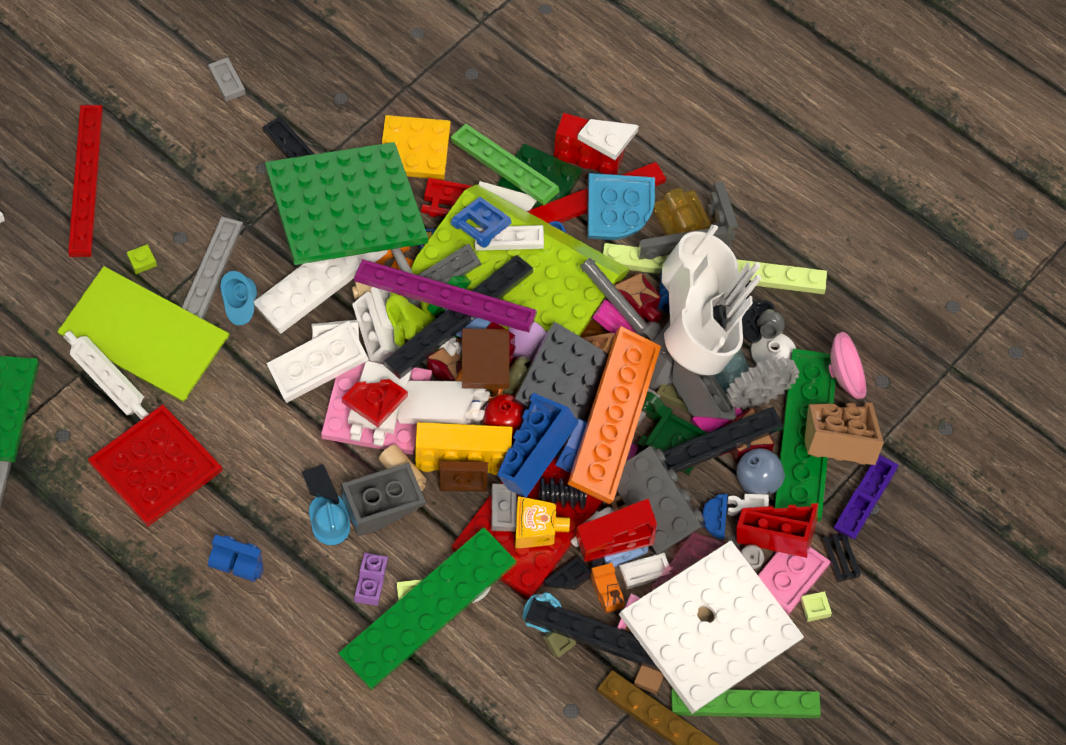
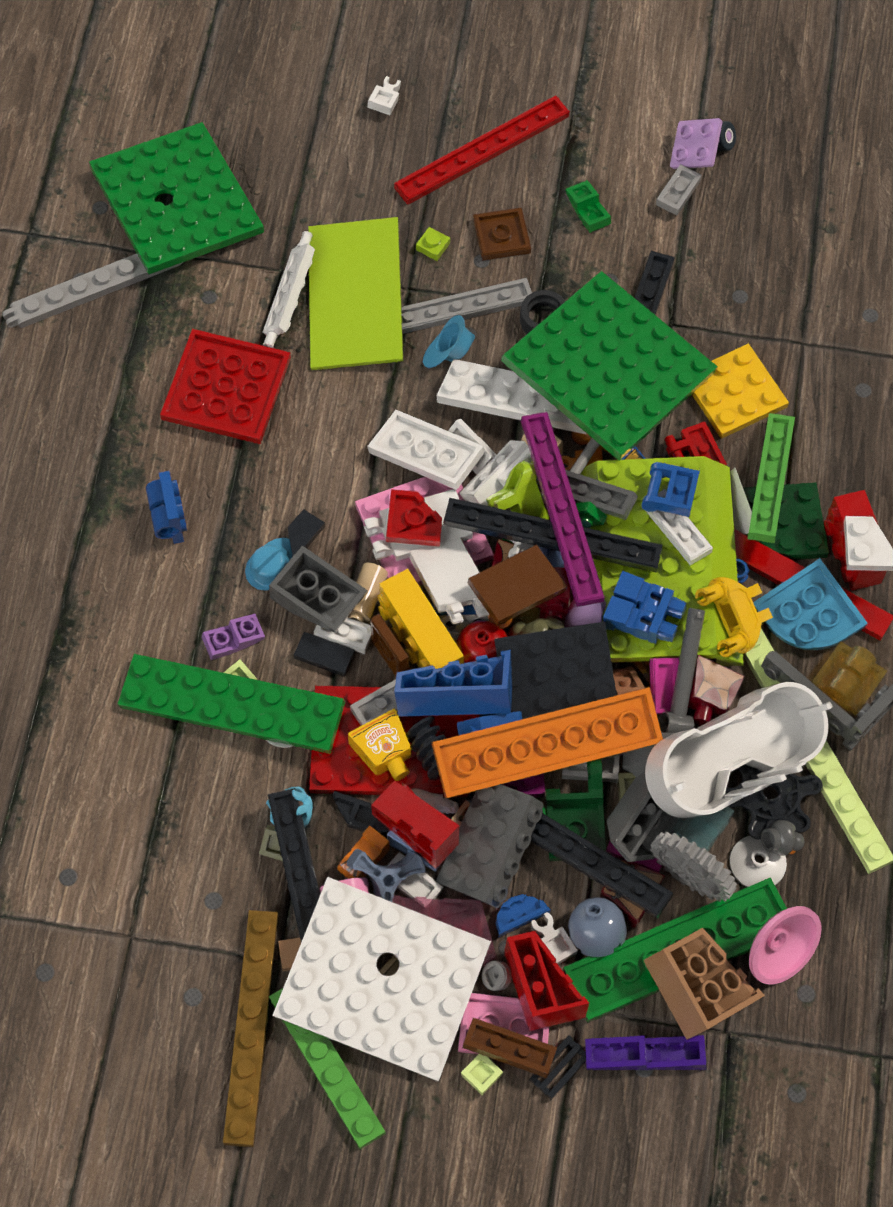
camera: 60 degrees right, 5 degrees up
none -> black tile [294,632,355,677]
none -> white plate [314,617,371,654]
none -> sand blue piece [347,849,425,902]
none -> reddish brown plate [463,1017,557,1078]
none -> reddish brown tile [473,207,531,261]
none -> black tyre [520,290,565,334]
none -> green slope [566,180,611,233]
none -> blue hips [603,571,686,644]
none -> lavender plate [670,118,736,169]
none -> yellow connector [695,577,773,657]

